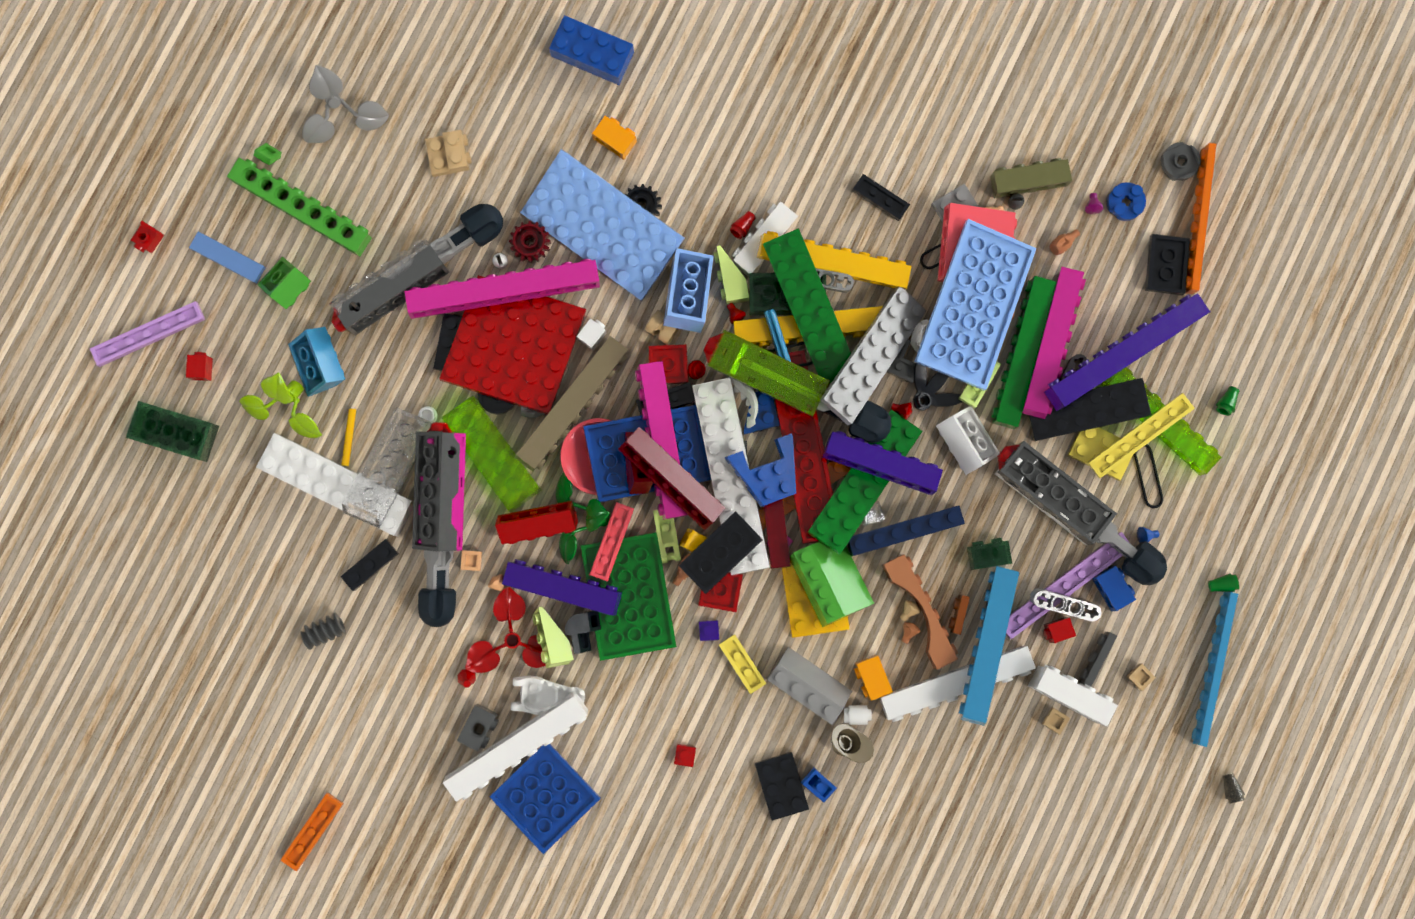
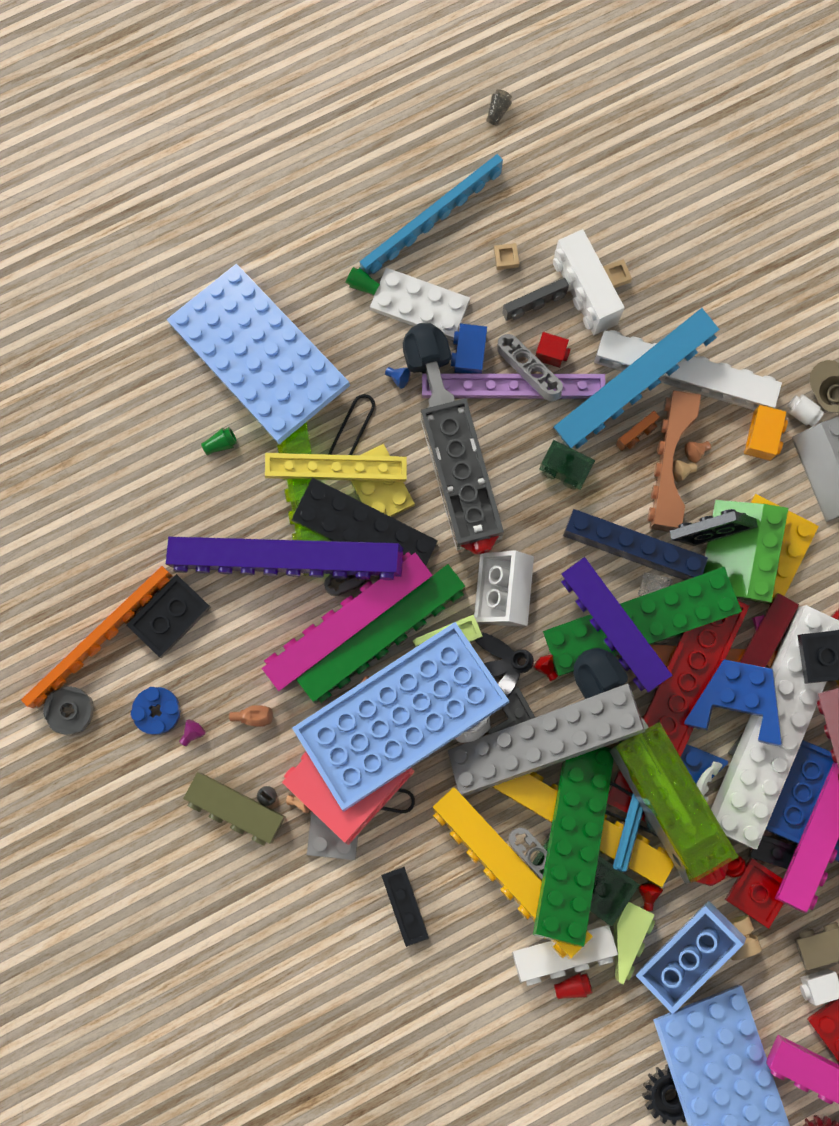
camera: 140 degrees left, 5 degrees down
none -> light blue plate [167,264,350,444]
none -> white plate [370,268,470,341]
none -> plate [670,509,758,546]

